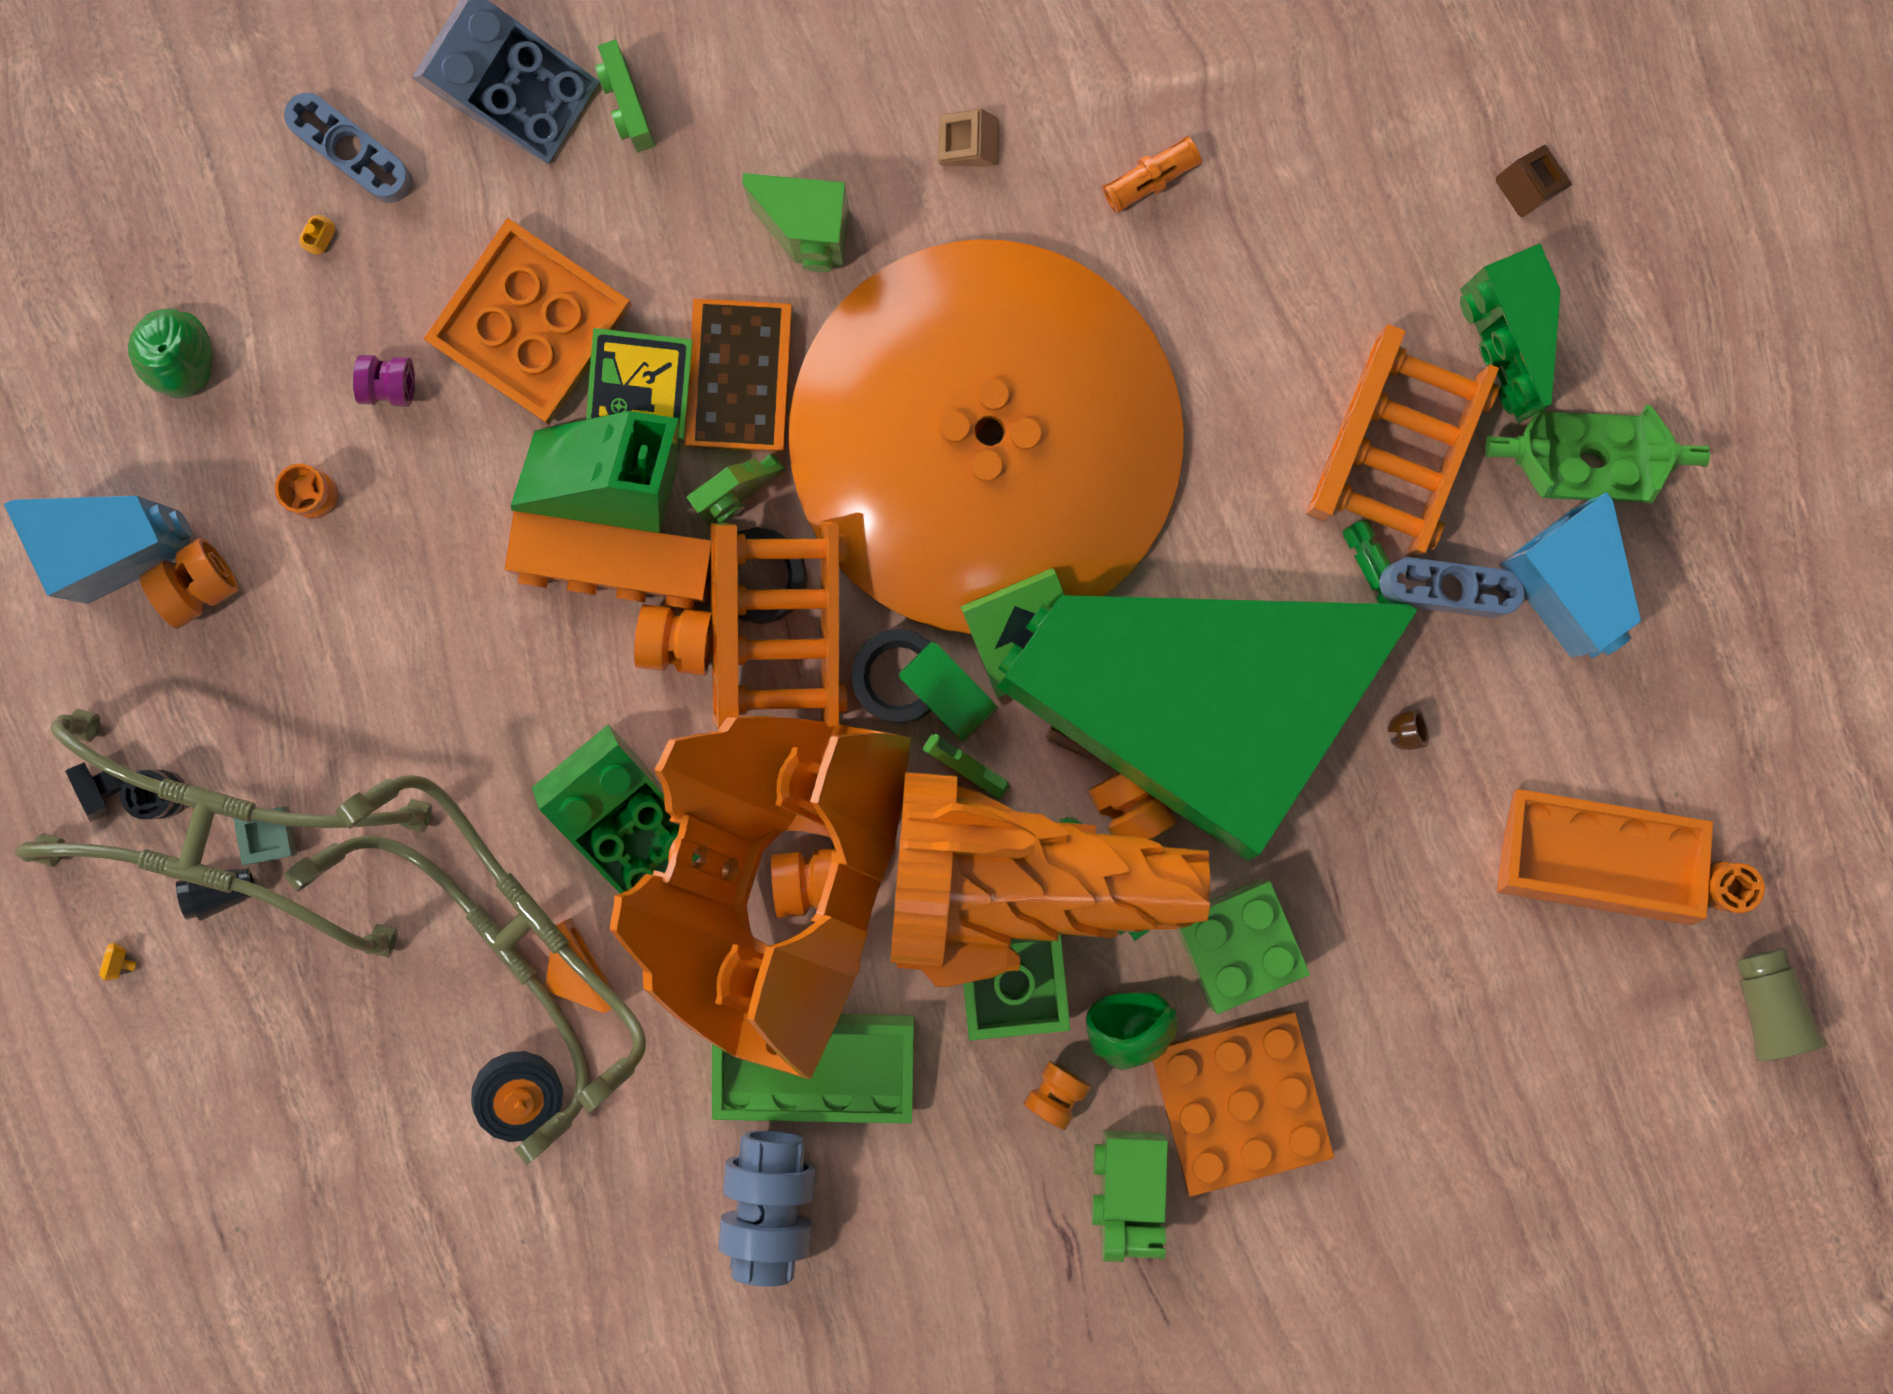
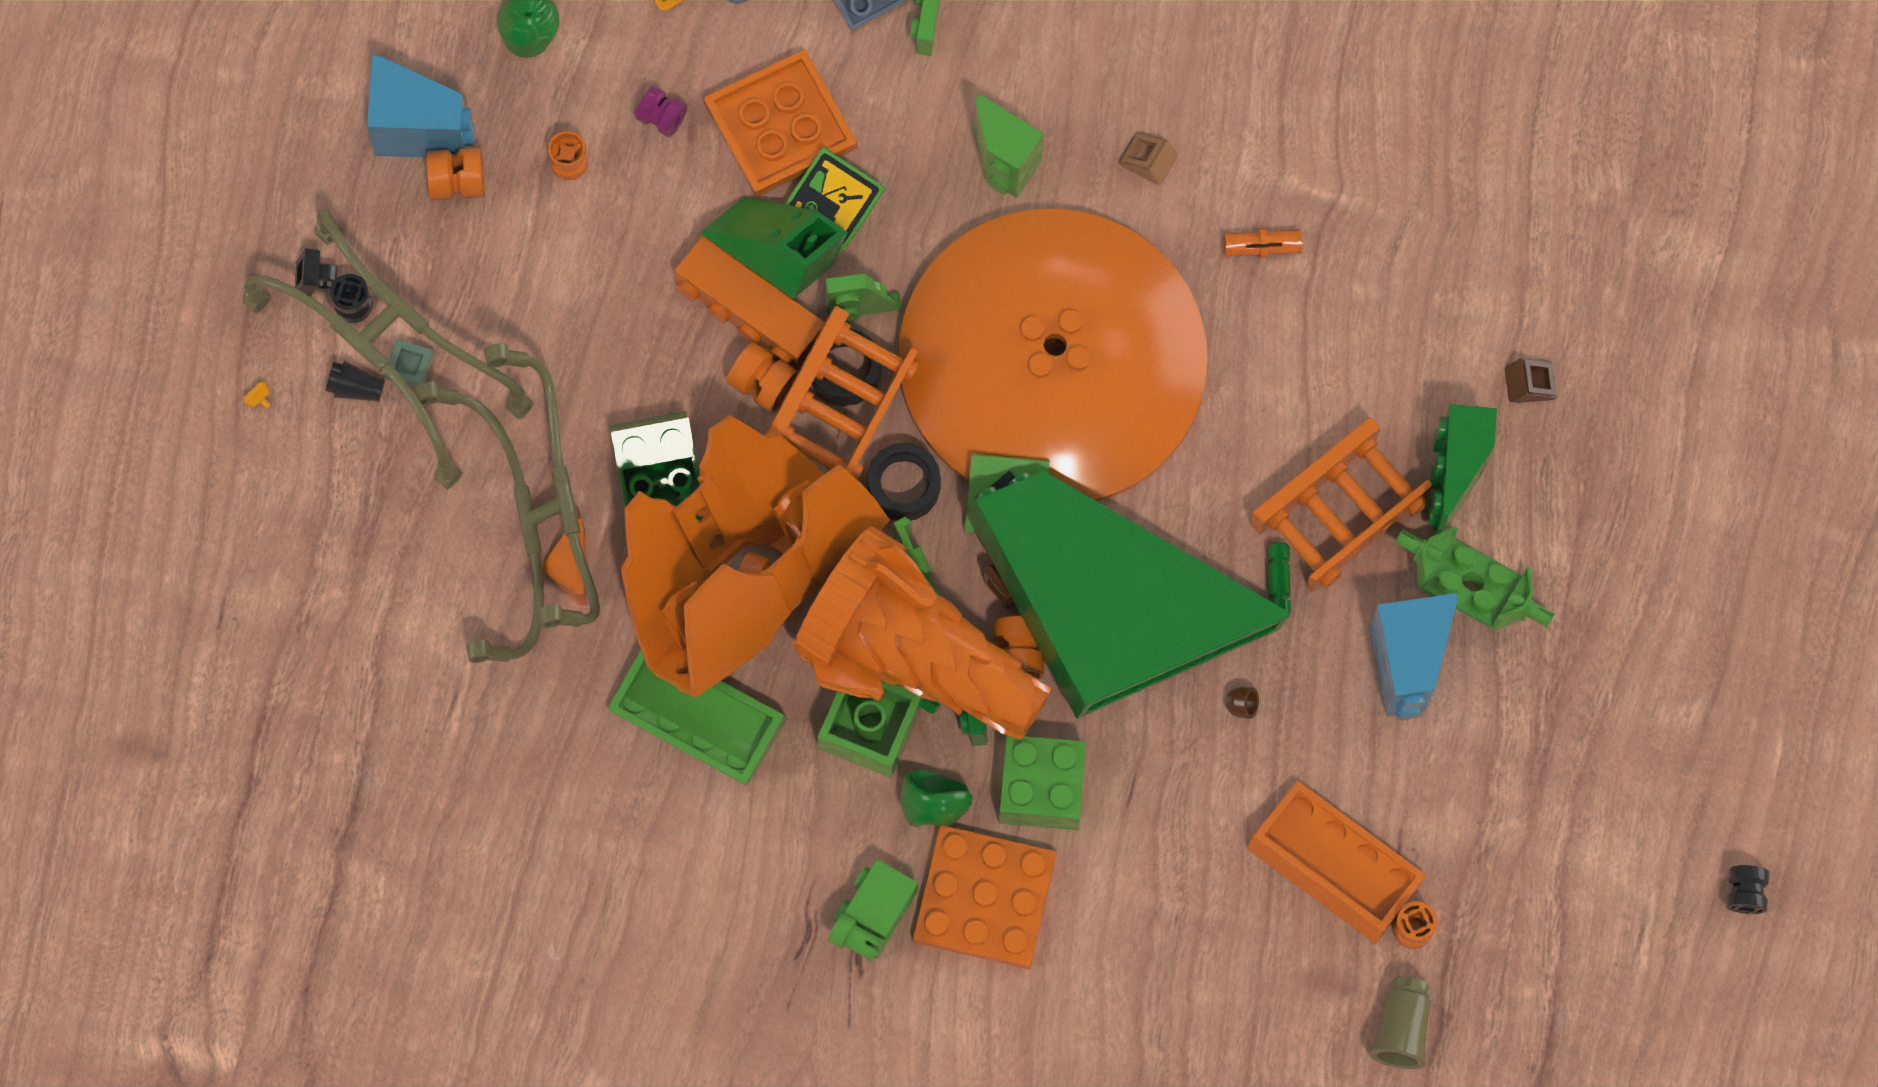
camera: 25 degrees right, 15 degrees down
black wheel [471,1051,563,1142] -> none
tile [685,298,793,453] -> none
sand blue piece [718,1130,816,1287] -> none
green panel [899,642,998,742] -> none
orange wheel [1023,1060,1092,1130] -> none
sand blue beam [1380,557,1524,618] -> none

